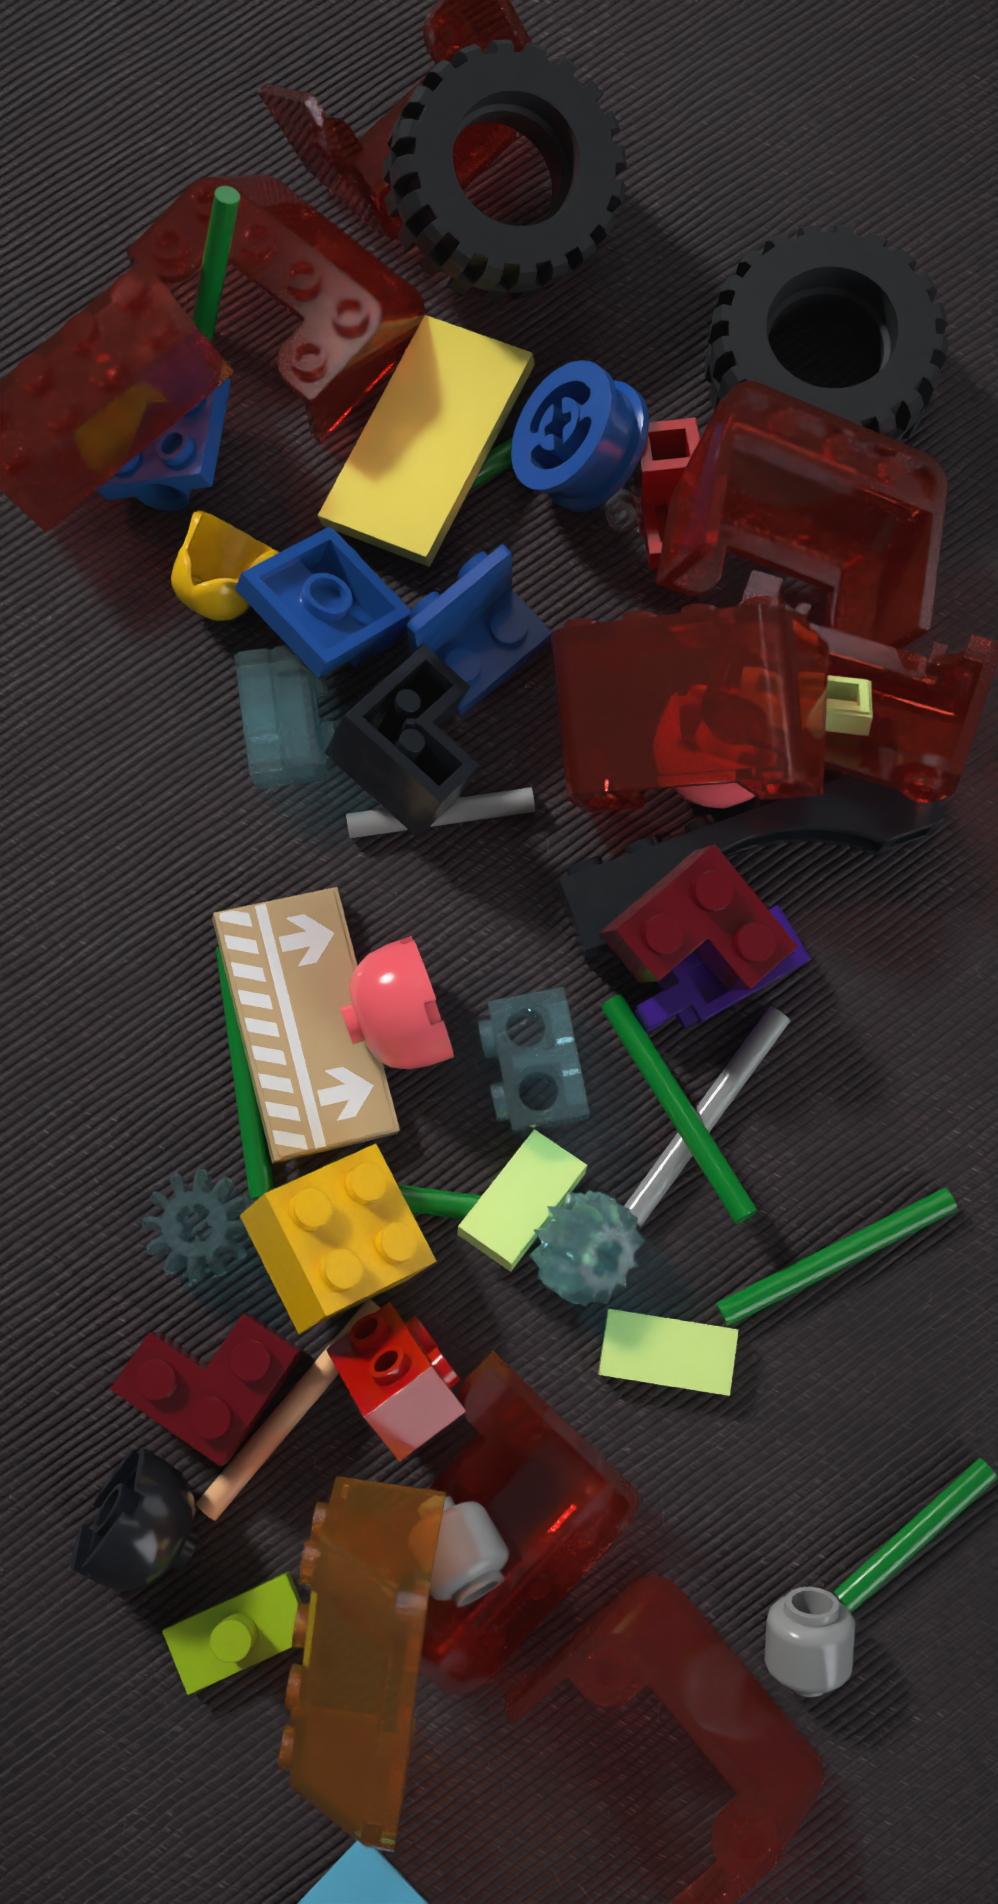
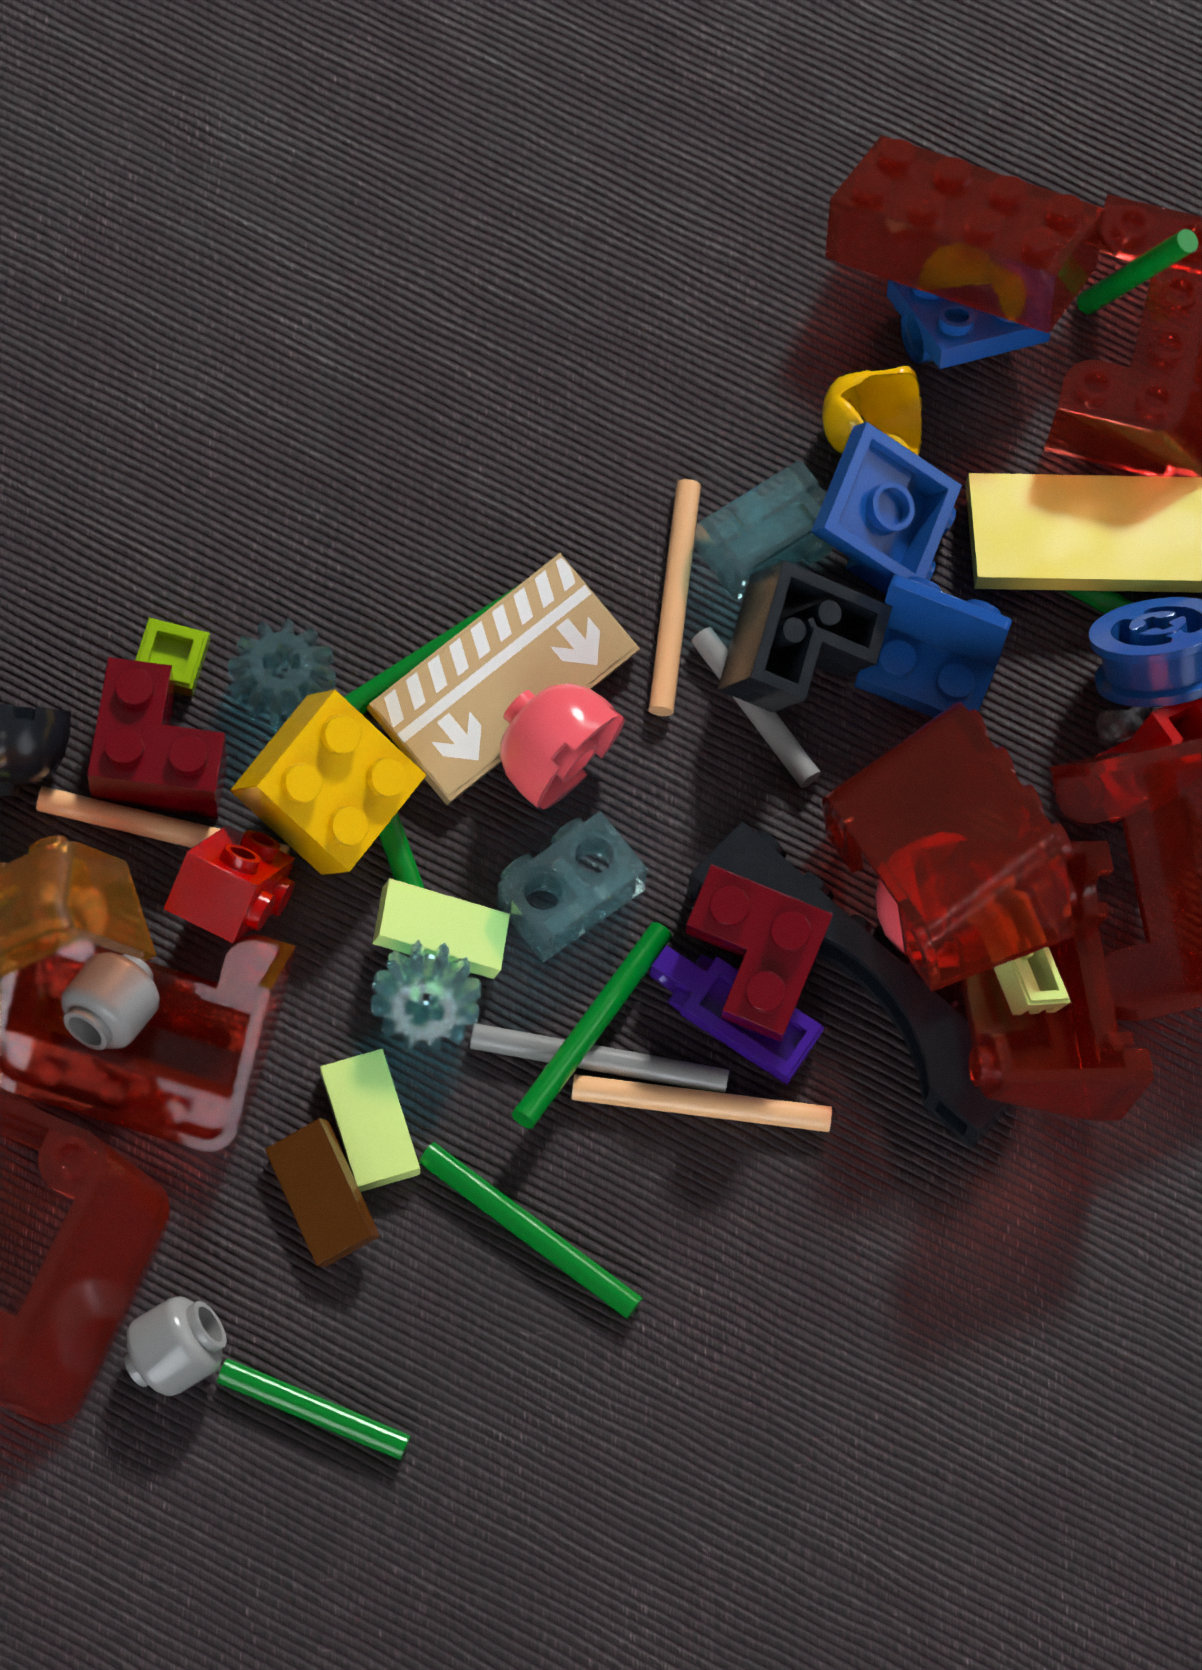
camera: 55 degrees right, 10 degrees down
none -> lime tile [135,617,210,697]
none -> reddish brown tile [265,1118,380,1267]
none -> light nougat bar [571,1074,832,1132]
none -> light nougat bar [649,479,701,716]

